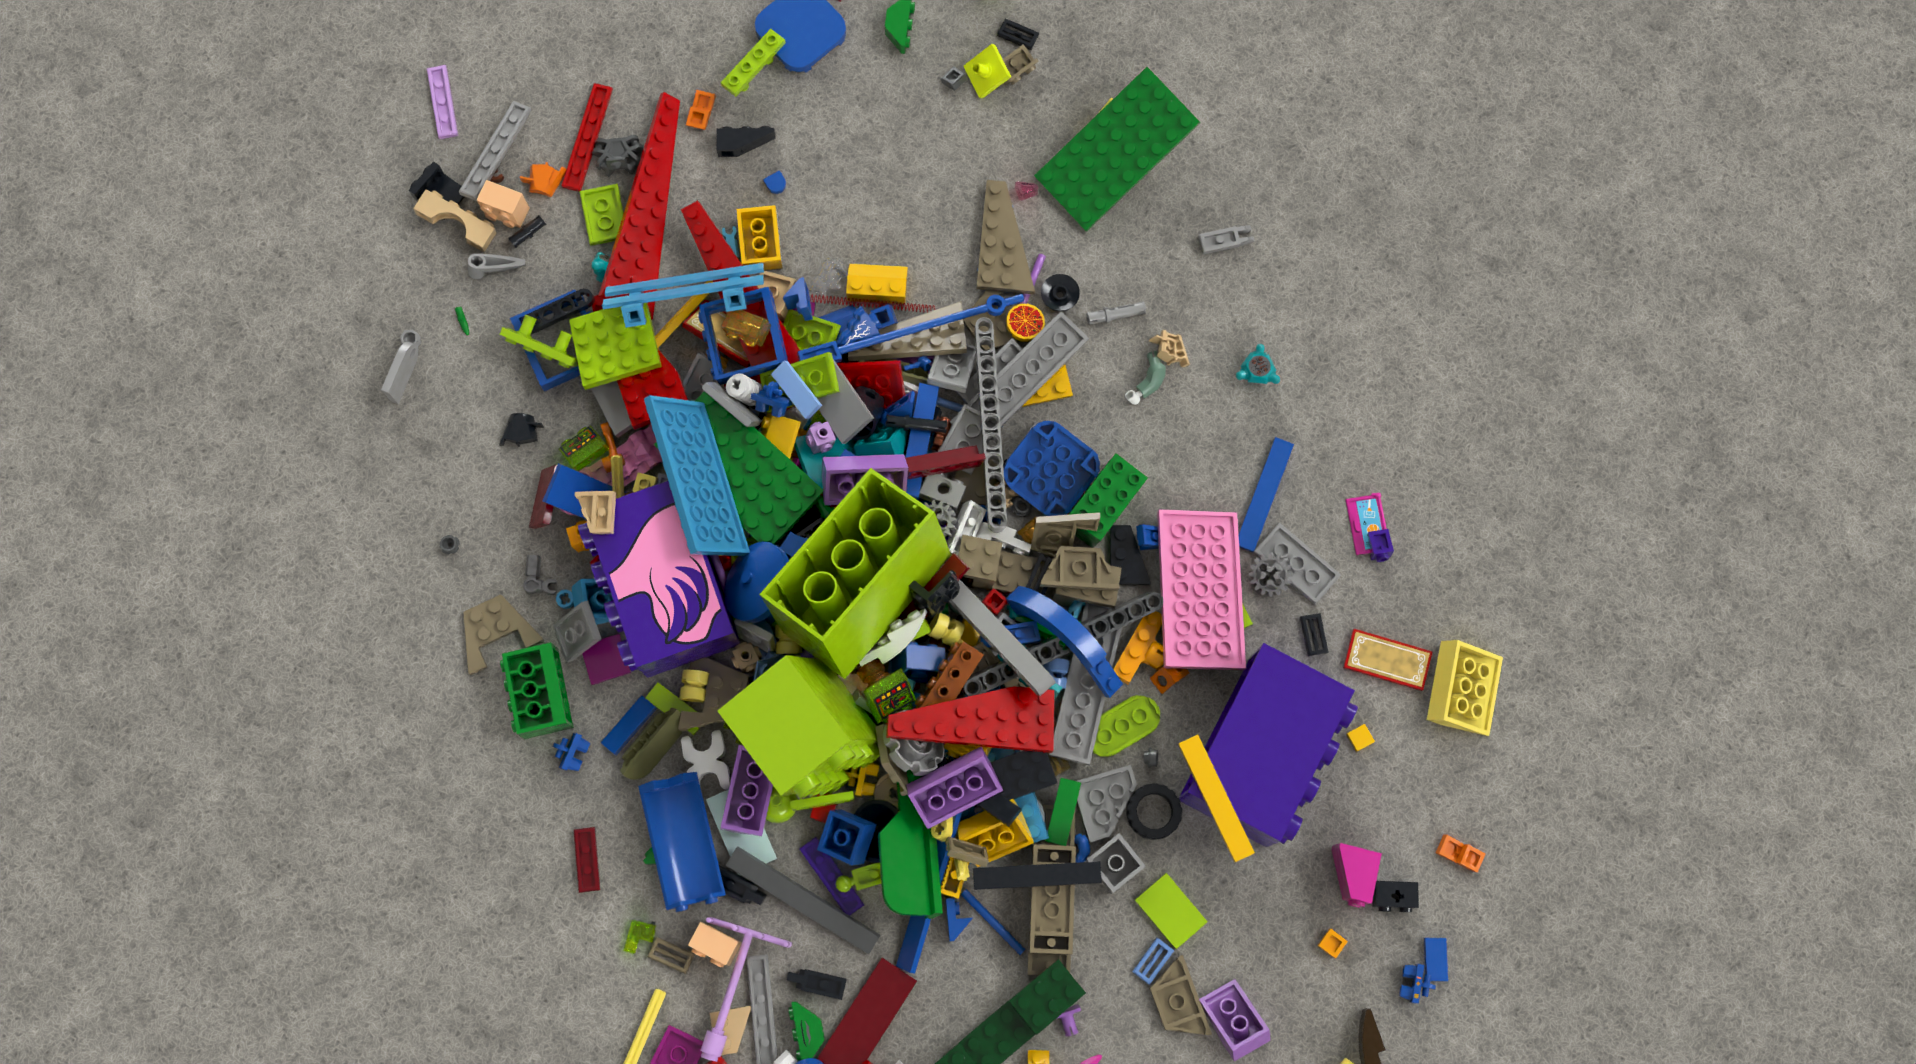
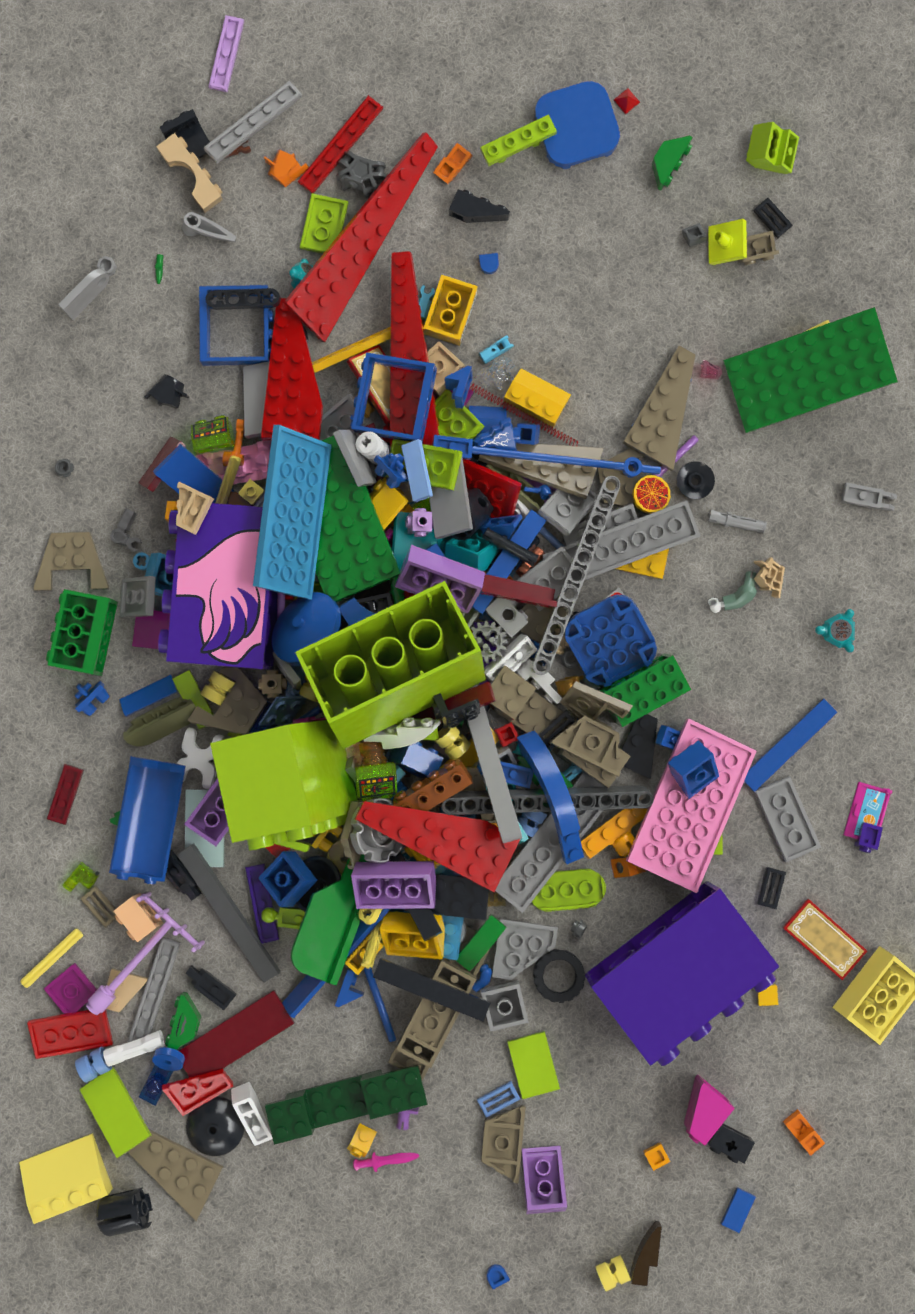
camera: 30 degrees right, 10 degrees up
light nougat brick [477,180,530,228] -> none
lime plate [499,315,578,368] -> none
black pin [508,215,547,248] -> none
lime plate [569,303,662,390] -> none
dark azure fence [602,263,764,327] -> none
clear yellow brick [721,310,771,347] -> none
dark tan tile [945,837,989,867] -> none
yellow tile [1178,735,1255,863] -> none
light grey gear [1249,552,1294,597] -> none
blue hips [1399,964,1436,1004] -> none
none -> medium azure bar [479,336,514,364]
none -> blue slope [668,740,719,799]

